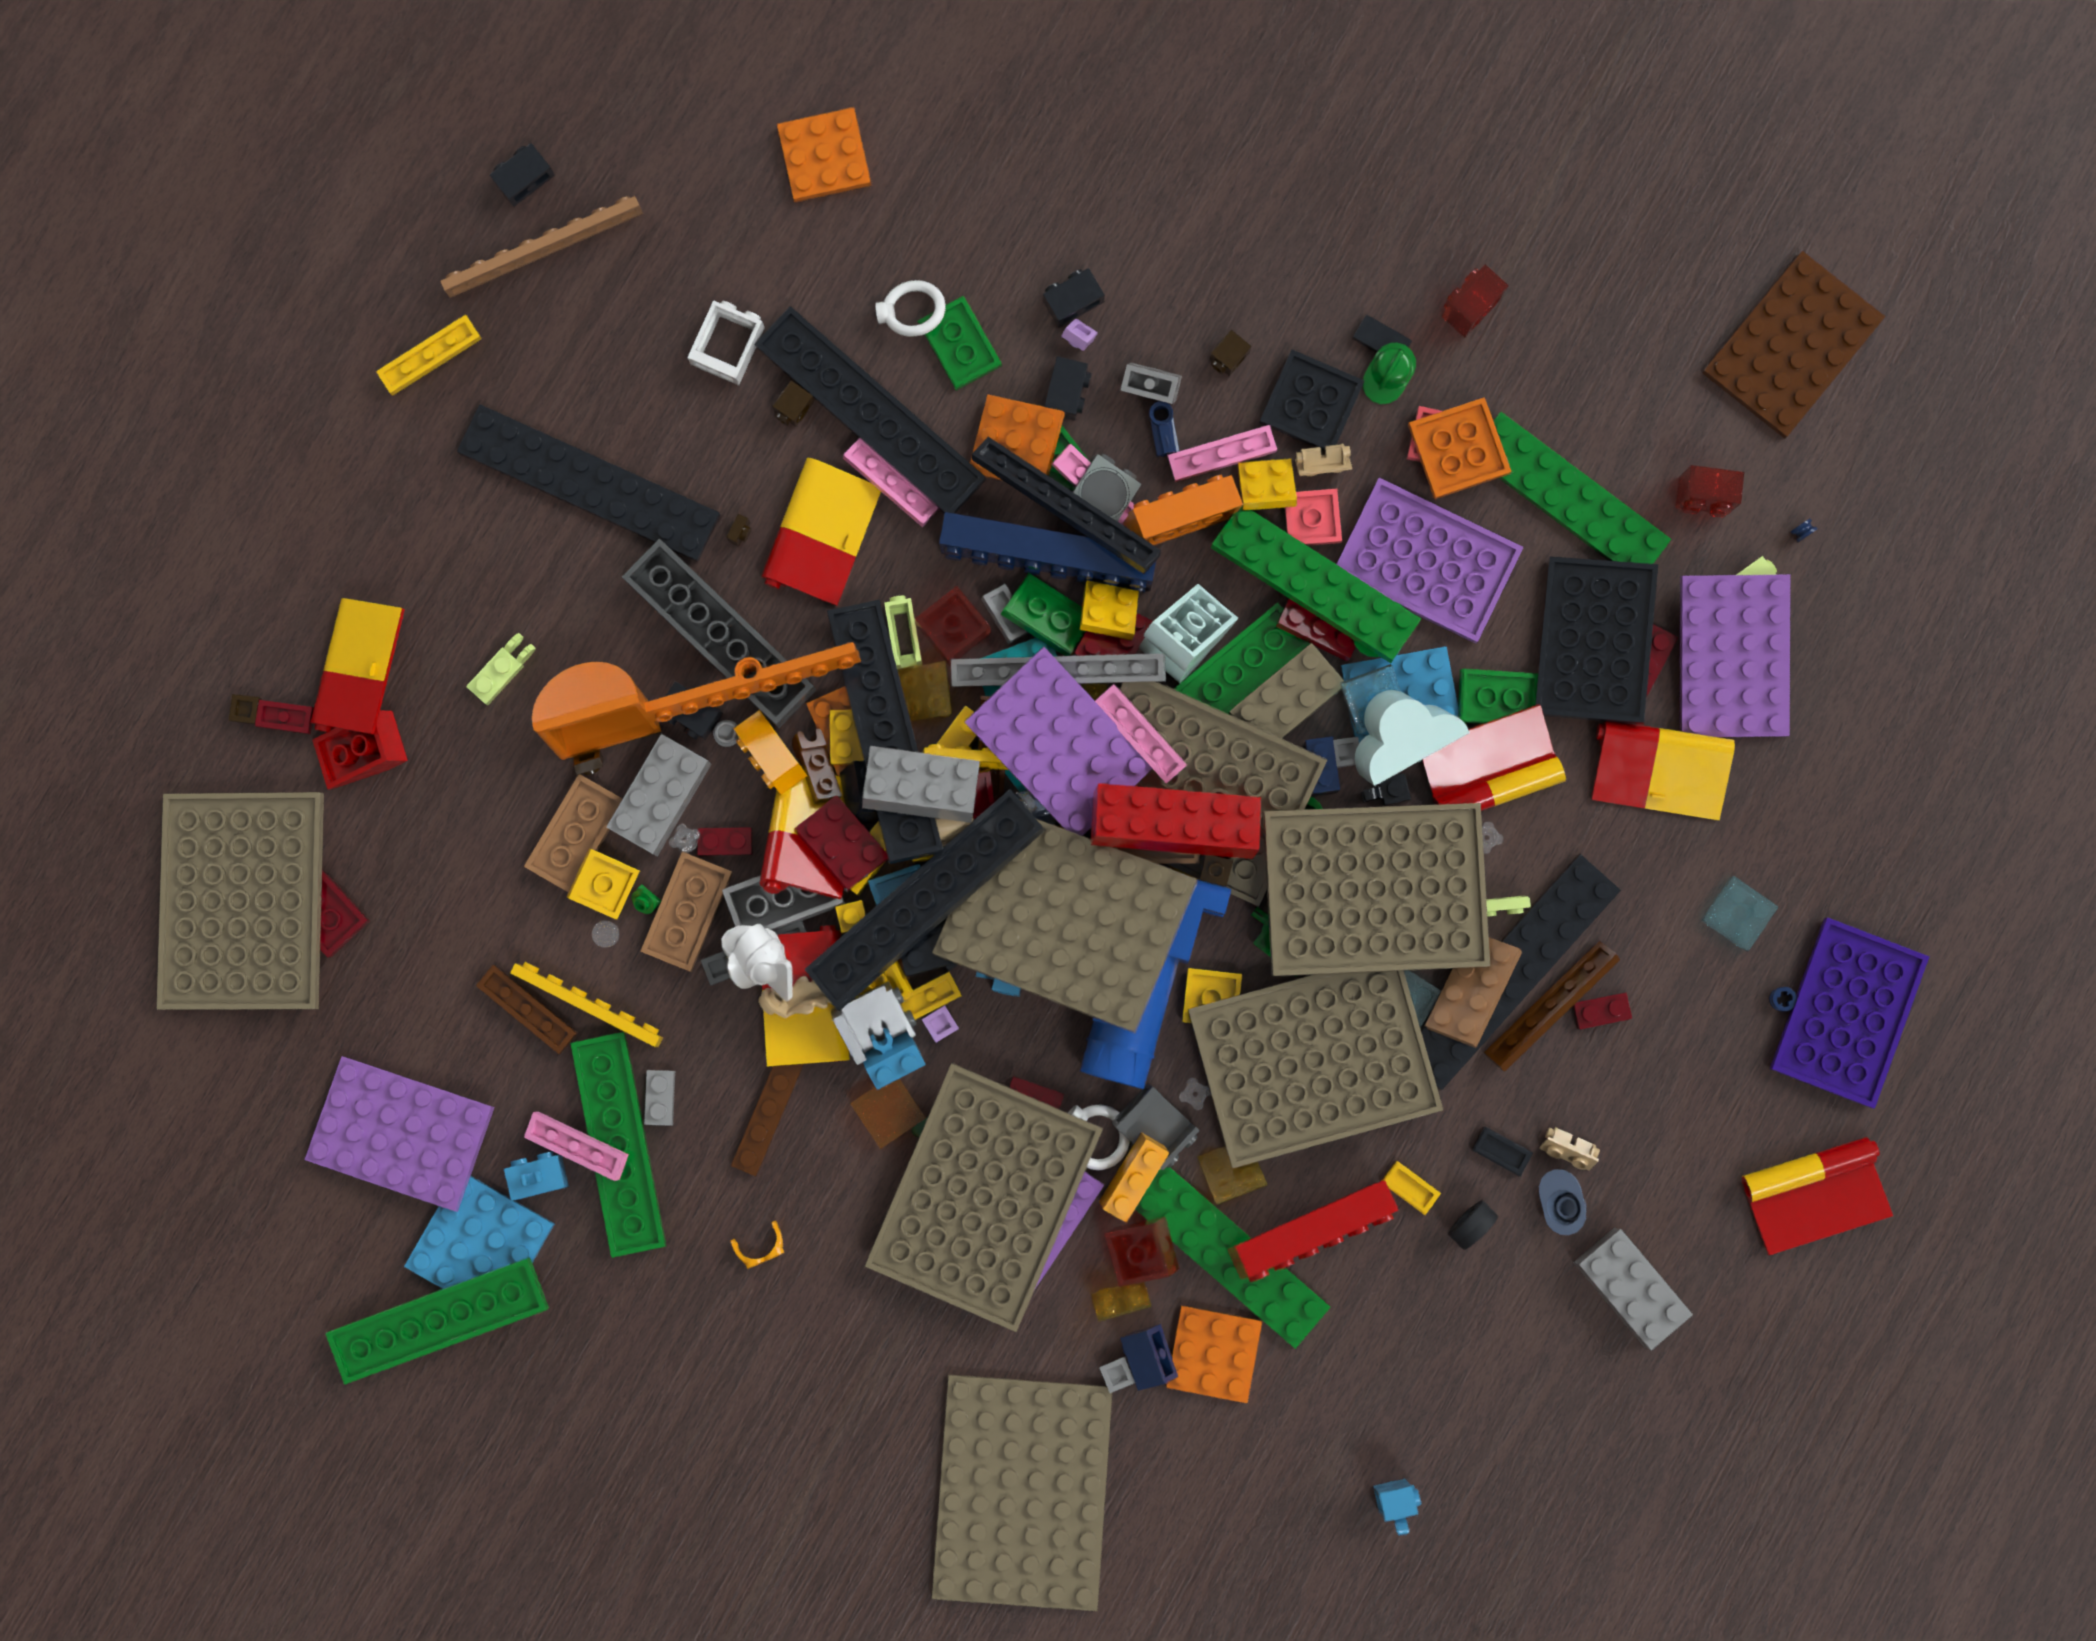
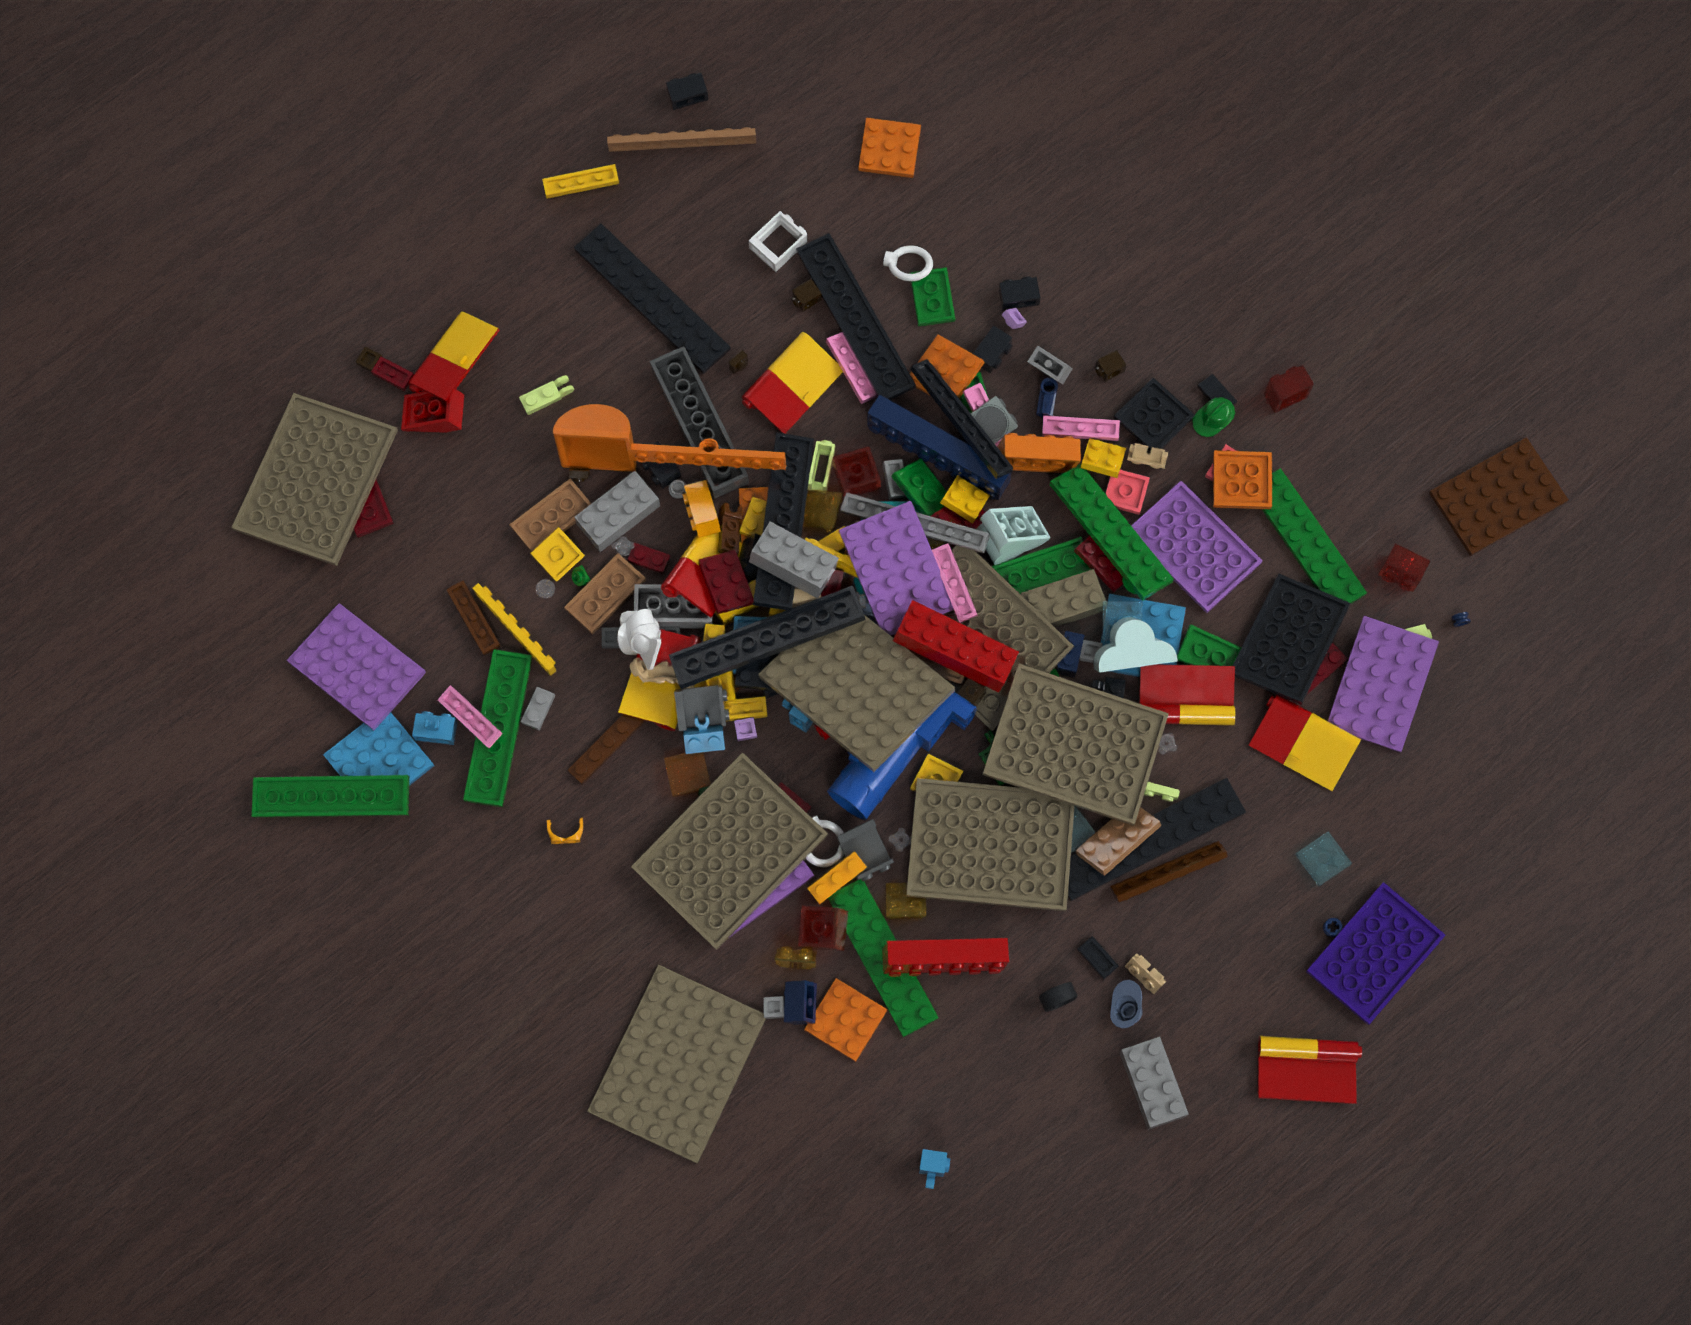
camera: 20 degrees right, 10 degrees down
yellow tile [1381,1160,1441,1215] -> none
dark red plate [1573,992,1633,1030] -> none

